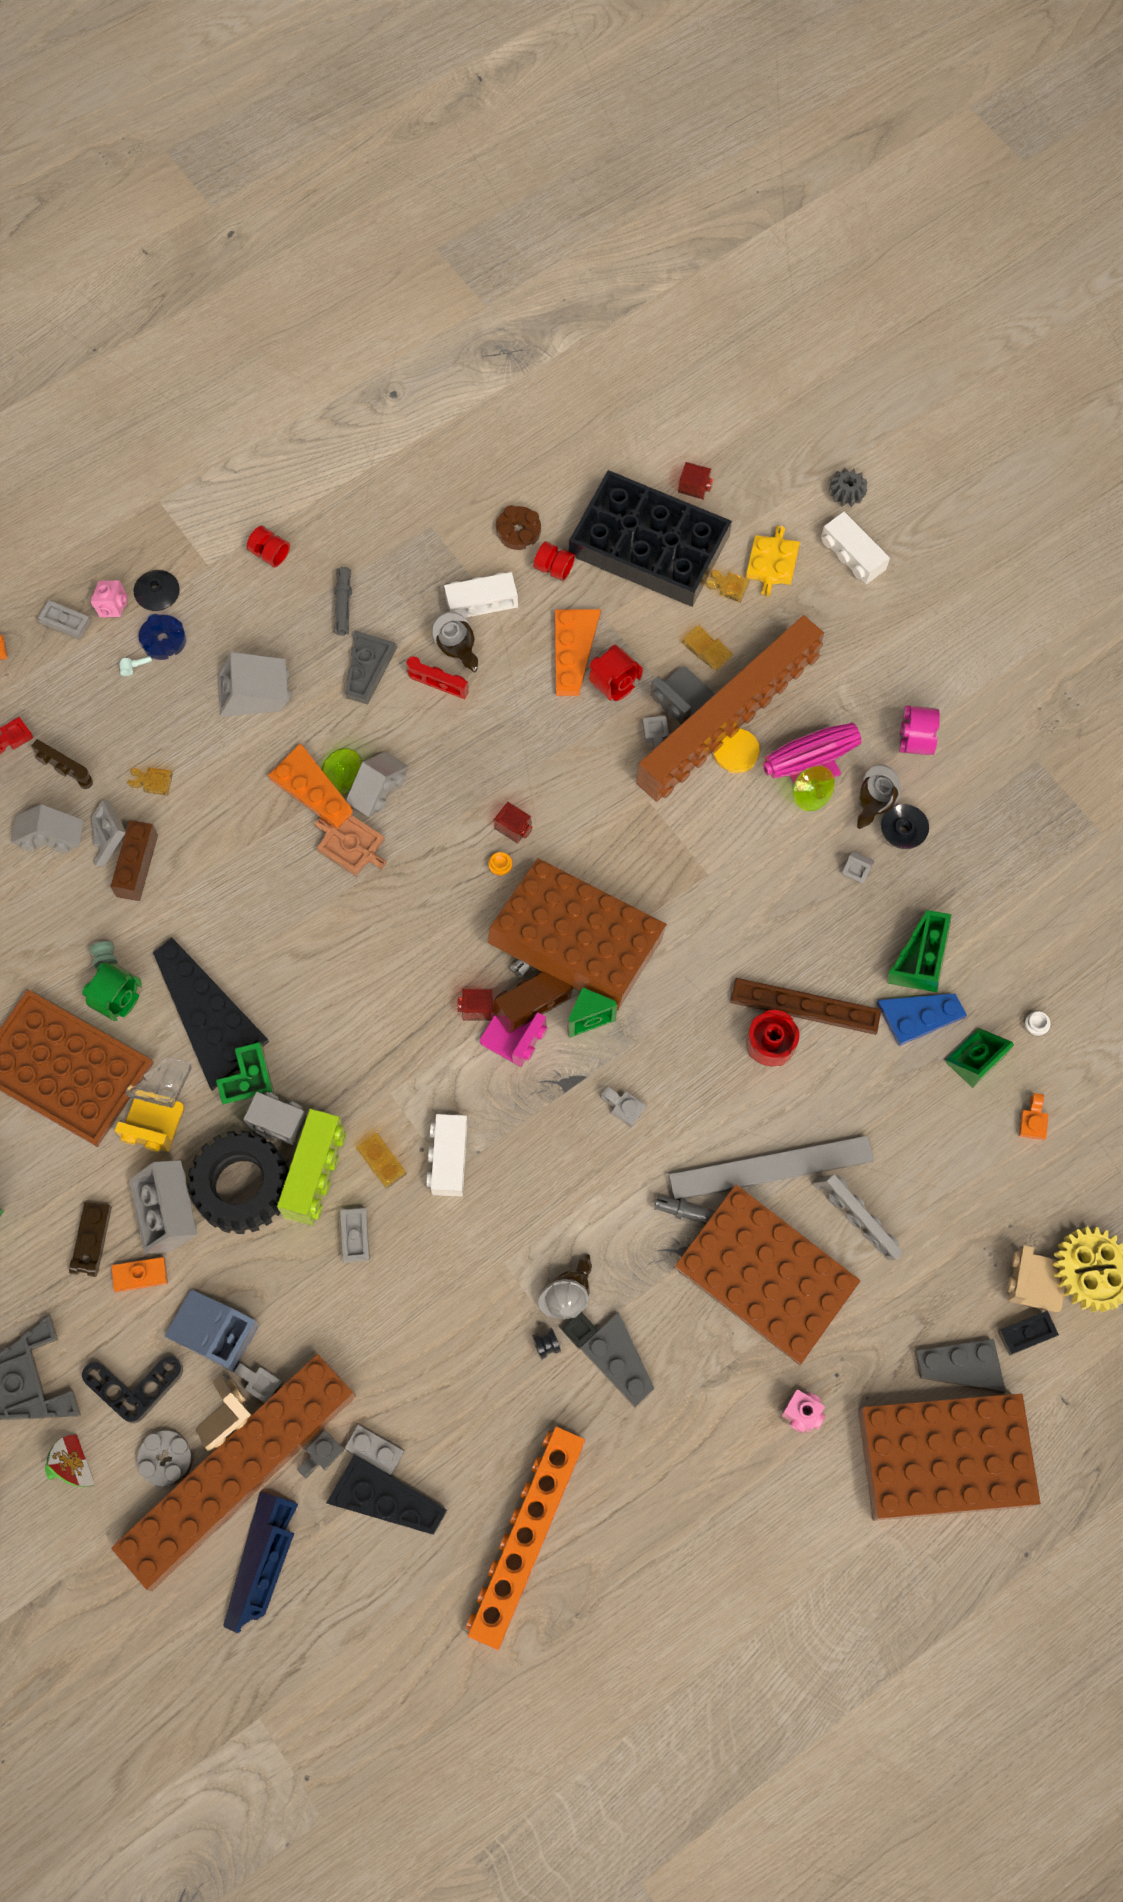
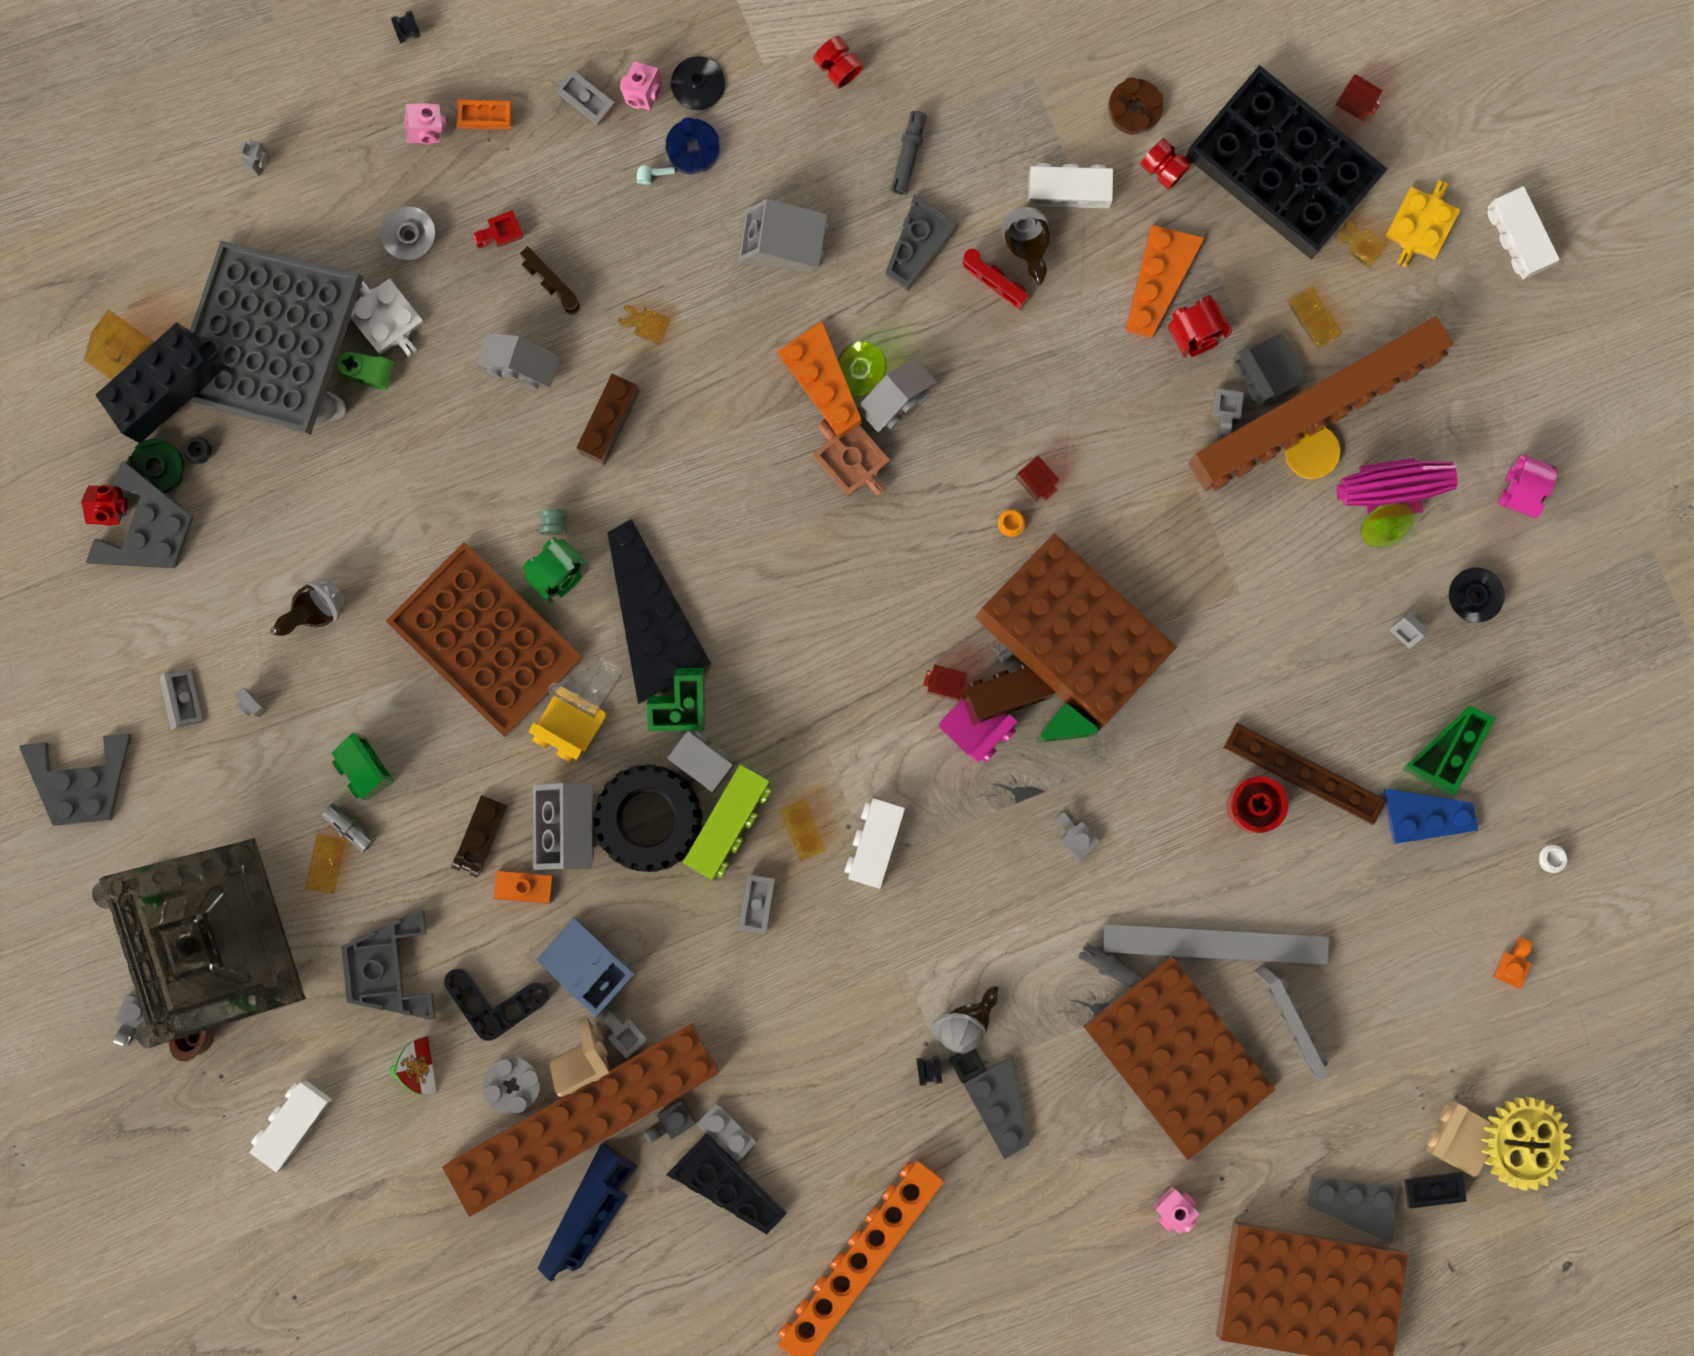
camera: 15 degrees right, 15 degrees up
light grey wing [91,800,126,867] -> none
dark grey gear [829,468,867,507] -> none
piece [857,764,901,829] -> none
green slope [945,1028,1014,1088] -> none

